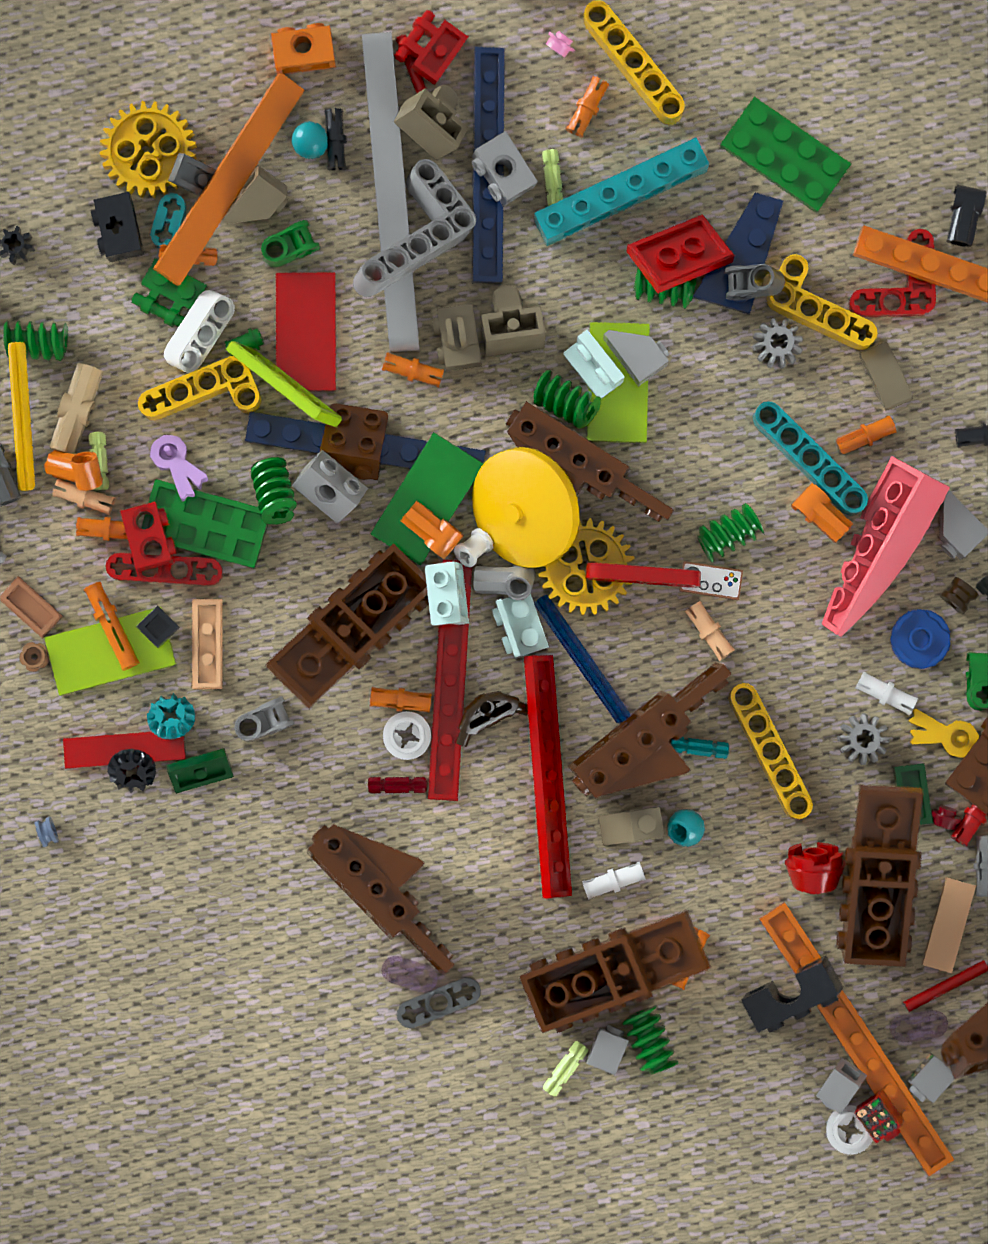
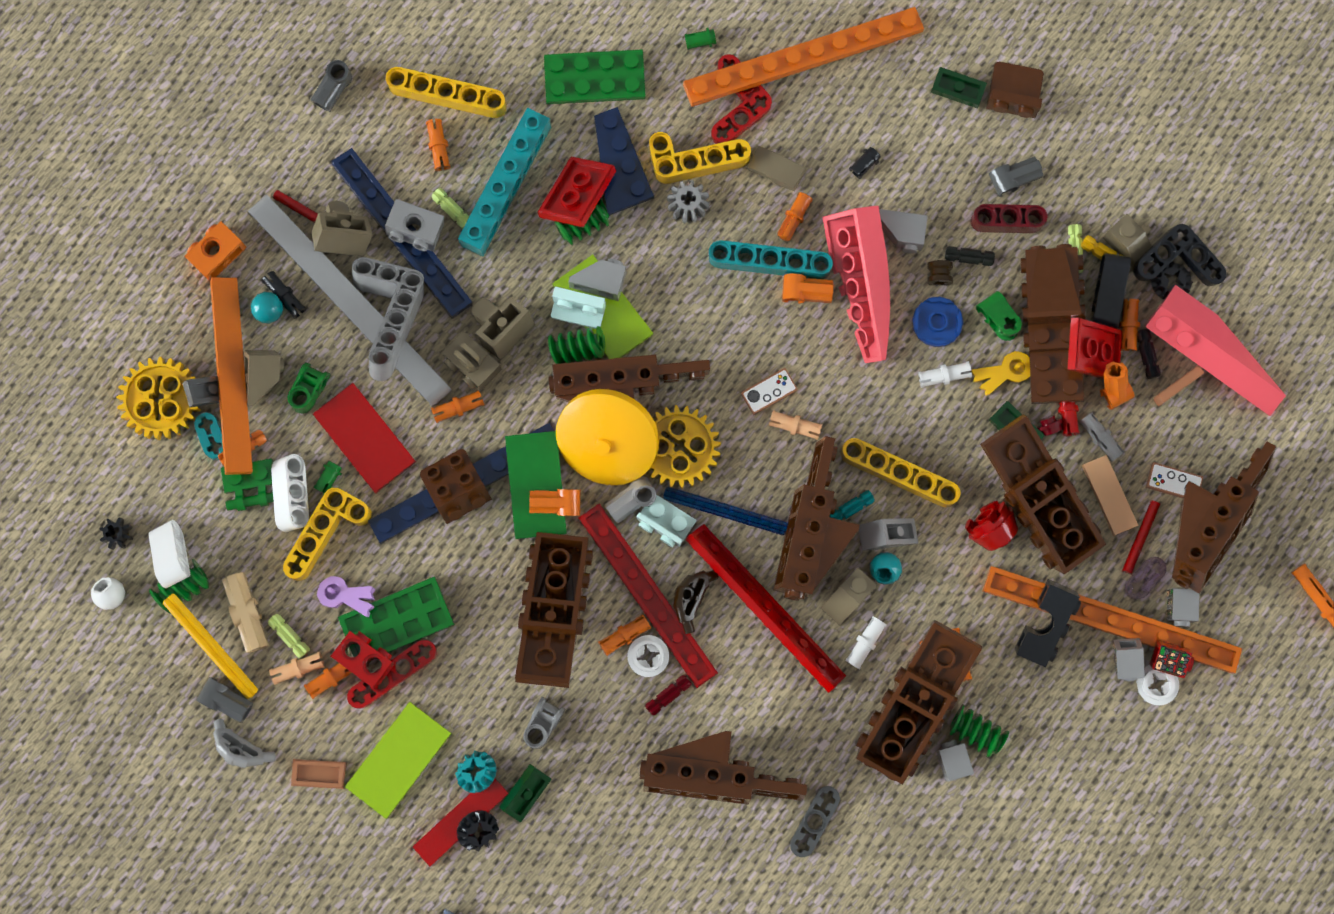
camera: 40 degrees left, 5 degrees down
medium nougat plate [19,642,49,672] -> none
orange piece [44,450,103,491] -> none
orange pin [84,581,140,671] -> none
black brick [91,192,145,263] -> none
black plate [136,605,180,649] -> none
light nougat tile [192,599,223,690] -> none
lime tile [225,341,342,428] -> none
green piece [250,457,297,525] -> none
light grey brick [292,450,368,524] -> none
beam [381,956,438,992] -> none
red plate [394,10,469,85] -> none
light aqua bracket [425,561,469,626] -> none
white bush [454,528,493,567] -> none
yellowish green axle [543,1041,588,1097] -> none
bright pink plate [546,31,575,57] -> none
red beam [585,563,701,588] -> none
green piece [697,503,765,563] -> none
dark grey piece [725,264,785,300] -> none
light grey gear [837,713,890,765] -> none
black piece [946,184,986,247] -> none
none -> white beam [149,520,190,588]
none -> green pin [684,28,716,50]
none -> light grey slope [859,518,918,551]

